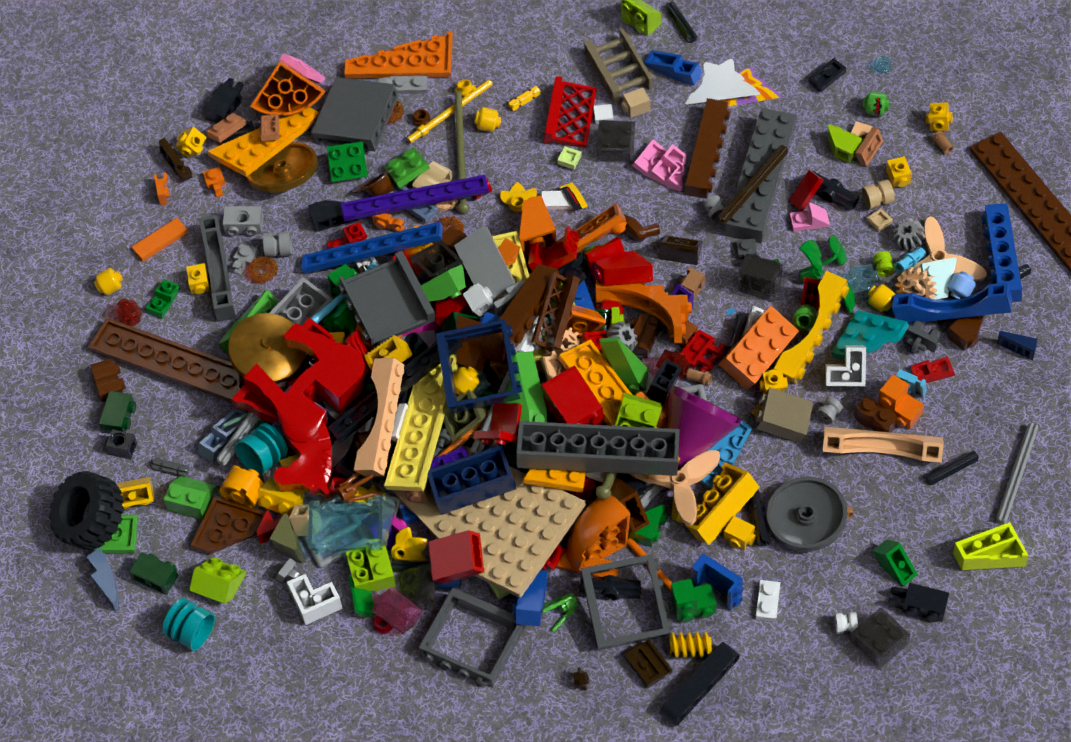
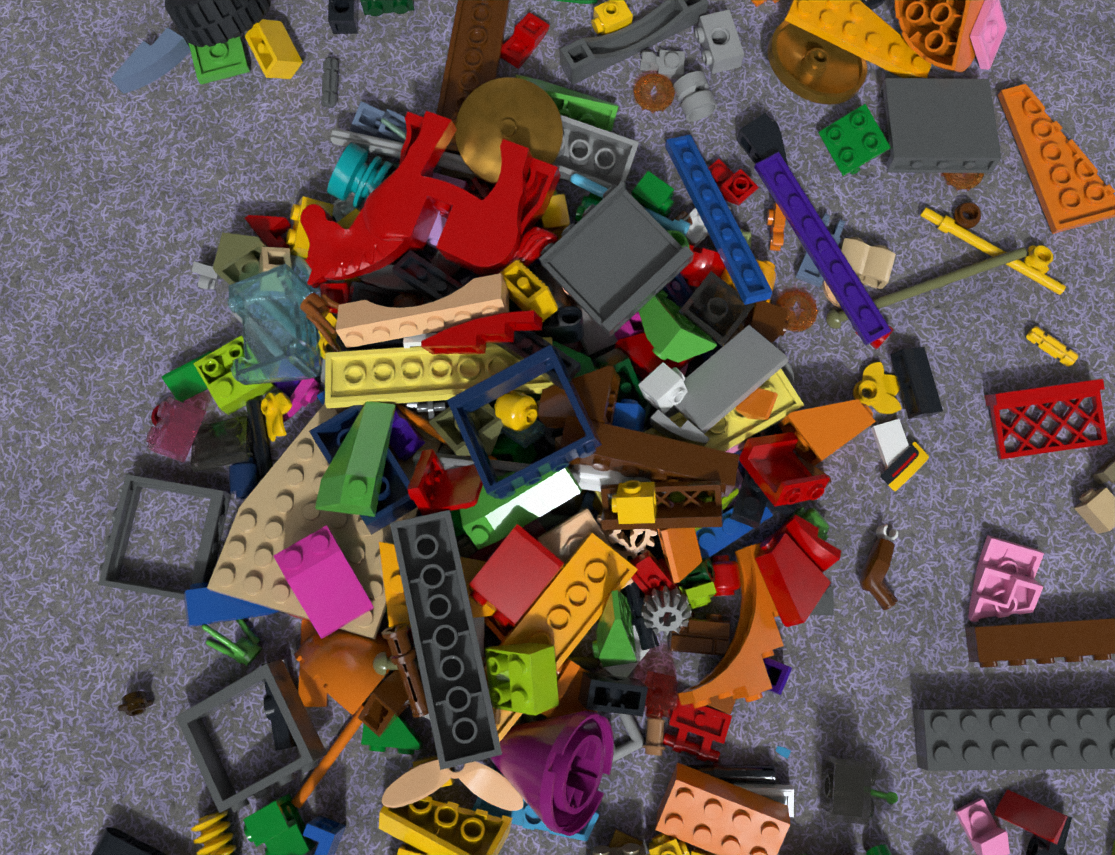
camera: 70 degrees right, 20 degrees up
dark green brick [129,552,179,595] -> none
teal wheel [162,598,215,651] -> none
bright green slope [164,476,218,520] -> none
lime slope [189,558,247,604] -> none
reddish brown plate [190,496,266,555] -> none
light orange brick [219,465,264,508] -> none
nougat plate [261,114,280,141] -> none
white brick [287,574,342,625] -> none
reddish brown piece [352,169,394,197] -> none
light grey hinge [378,76,428,94] -> none
bright green plate [384,147,430,188] -> none
red brick [429,530,484,584] -> none
yellow head [474,107,501,132] -> none
yellowish green plate [557,147,582,169] -> none
orange slope [575,203,627,253] -> none
white tile [594,104,614,124] -> none
clear smoke brick [597,120,636,163] -> none
dark brown plate [624,639,672,688] -> none
dark brown slope [661,235,703,265] -> none
medium nougat brick [680,267,705,301] -> none
light grey wheel [703,195,725,221] -> none
dark brown axle [718,145,788,225] -> none
dark grey plate [736,239,757,270] -> none
none -> dark pink slope [273,525,374,639]
none -> bright green wedge [315,401,396,517]
none -> reddish brown pin [382,623,429,718]
none -> red slope [421,310,543,354]
none -> red slope [501,12,550,69]
none -> yellow brick [612,480,657,524]
none -> black piece [890,347,943,419]

